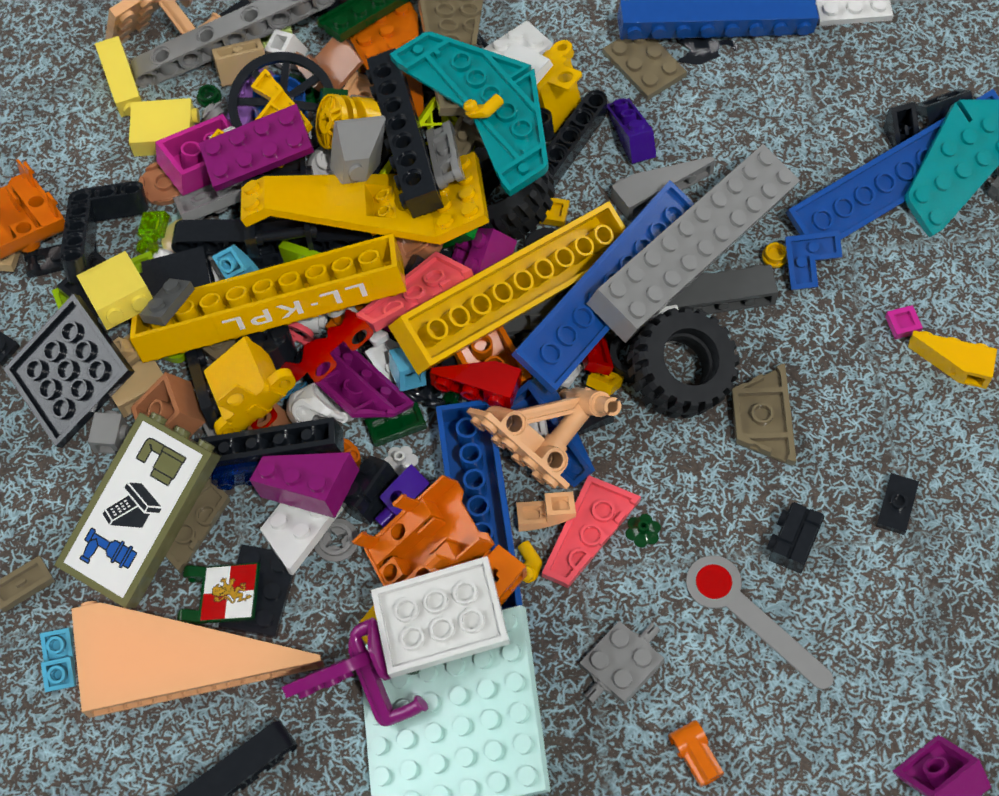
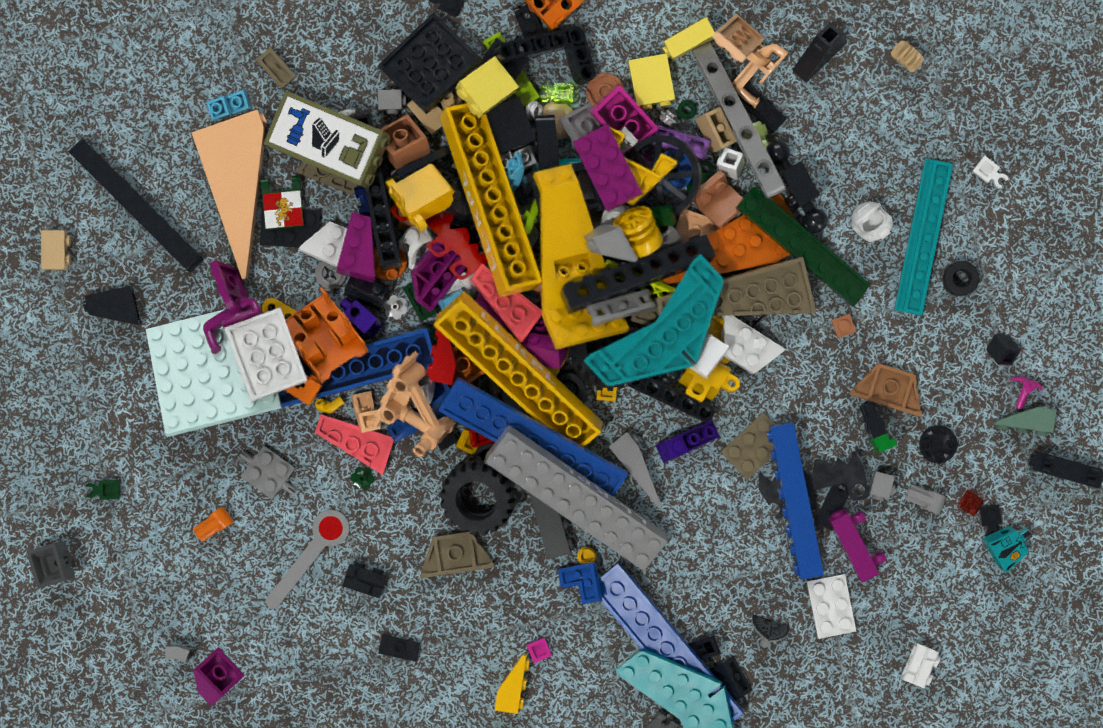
camera: 75 degrees right, 25 degrees up
dark grey plate [139,278,195,326] -> none
yellow arm [463,94,504,119] -> none
none -> shield [752,614,790,648]

